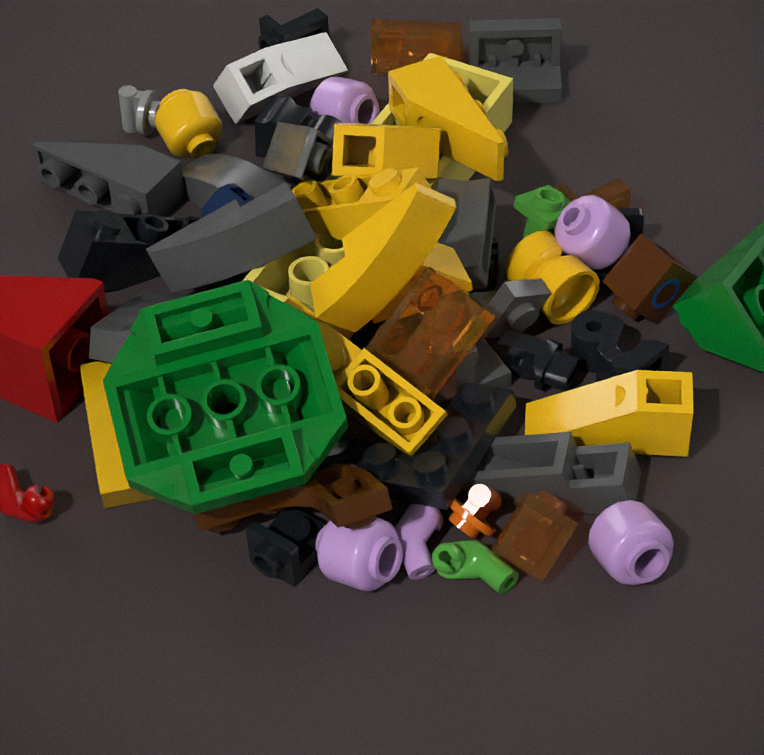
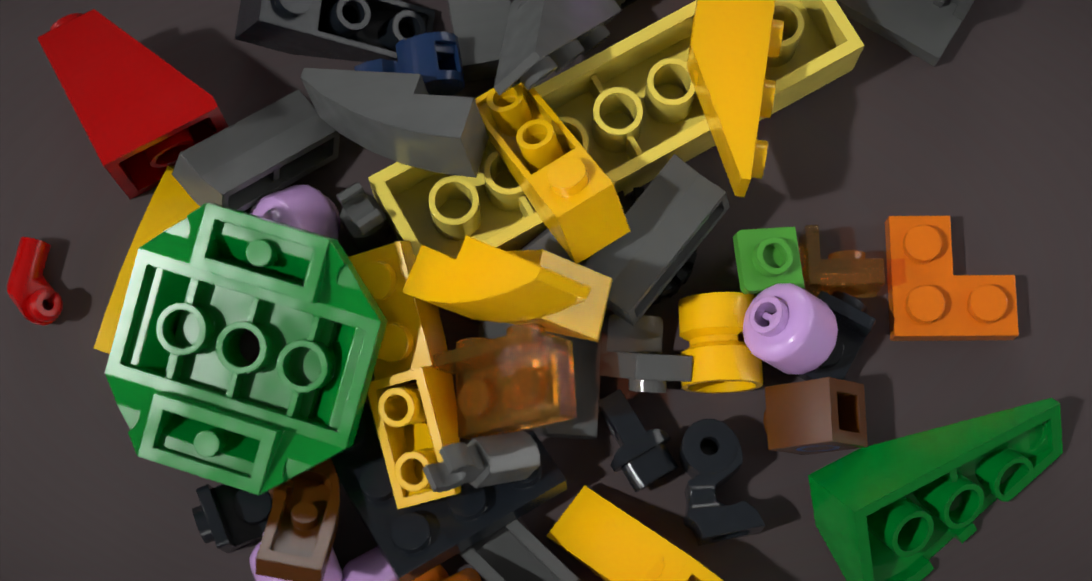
camera: 30 degrees right, 30 degrees up
yellow slope [332,122,441,178] -> none
none -> dark grey bar [423,431,540,492]
none -> orange plate [885,216,1019,341]

